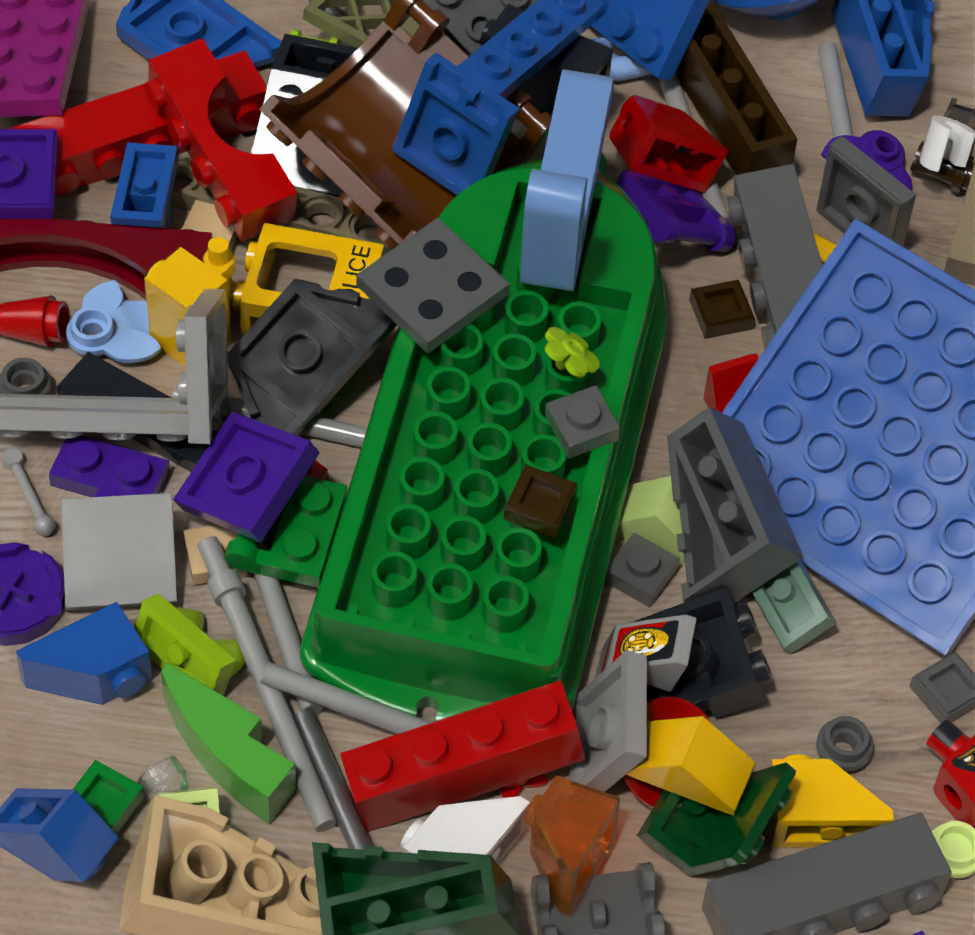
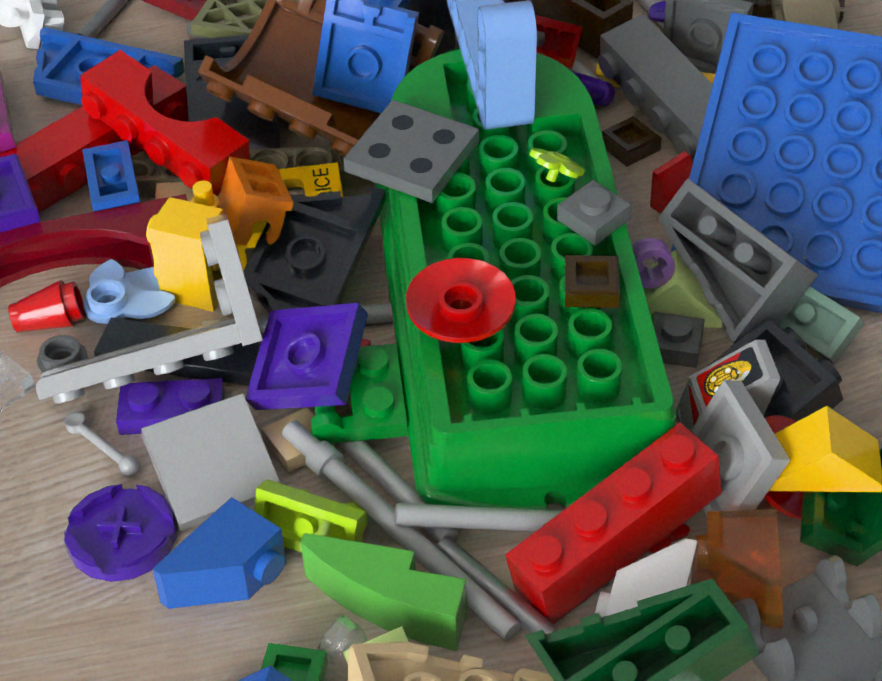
camera: 15 degrees left, 10 degrees down
none -> orange hinge [219,157,294,246]
none -> red dish [406,258,516,343]
none -> medium lavender bush [632,237,675,289]

